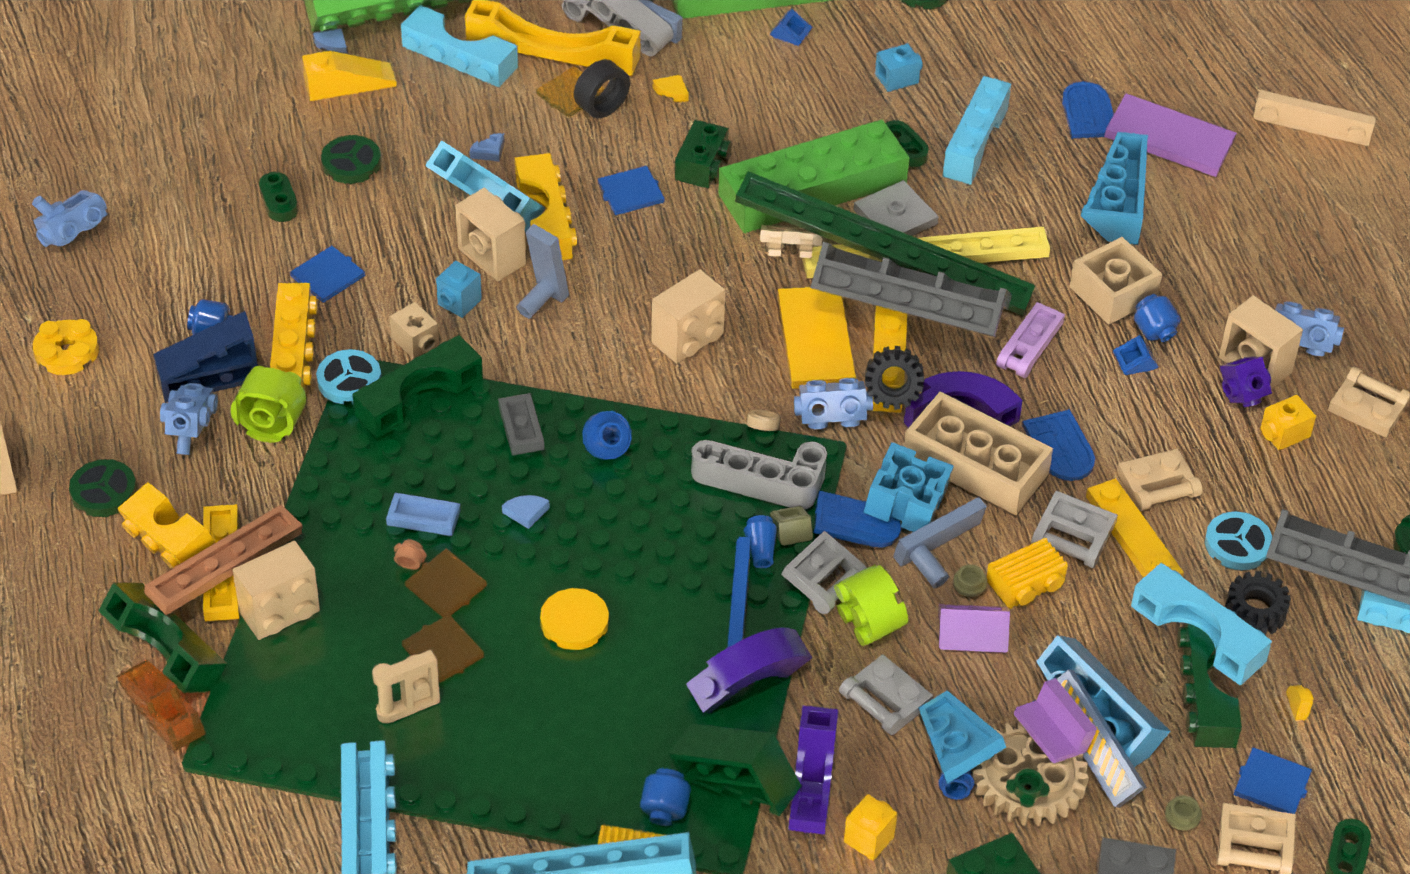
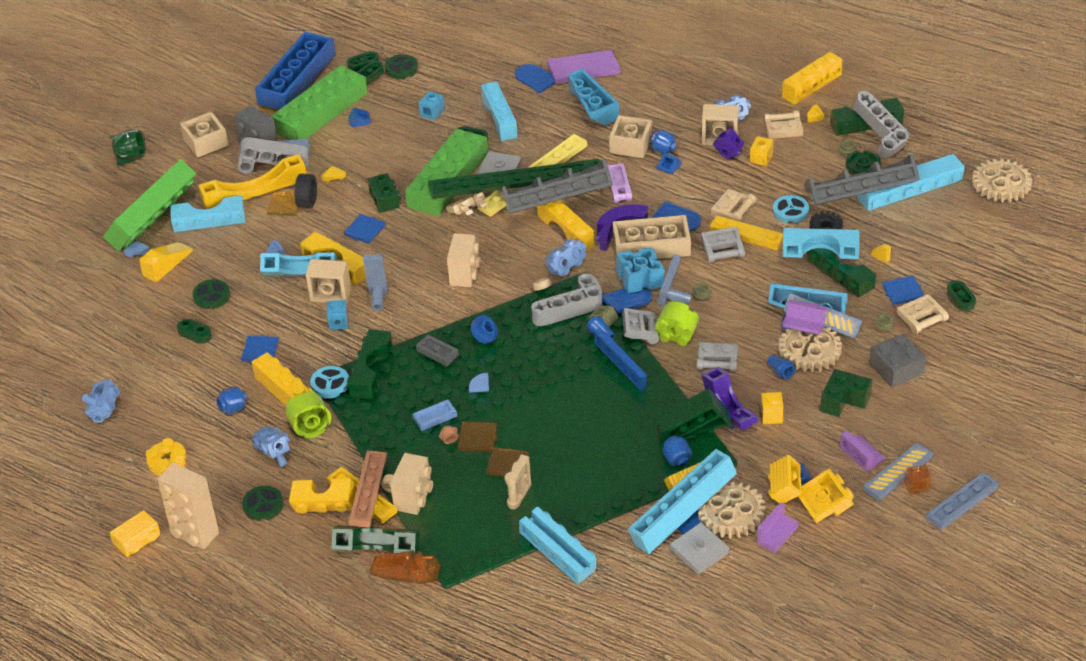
camera: 35 degrees left, 5 degrees down
dark blue wedge [153,311,258,403] -> none
tan brick [389,302,439,359] -> none
yellow tile [540,588,609,650] -> none
dark purple arch [686,628,813,714] -> none
yellow tile [777,287,856,389] -> none
black tyre [865,346,924,410] -> none
dark azure wing [919,690,1006,784] -> none
panel [938,604,1010,652] -> none
yellow brick [986,538,1068,609] -> none
dark green plate [1006,768,1050,807] -> none
tan plate [1253,90,1376,146] -> none

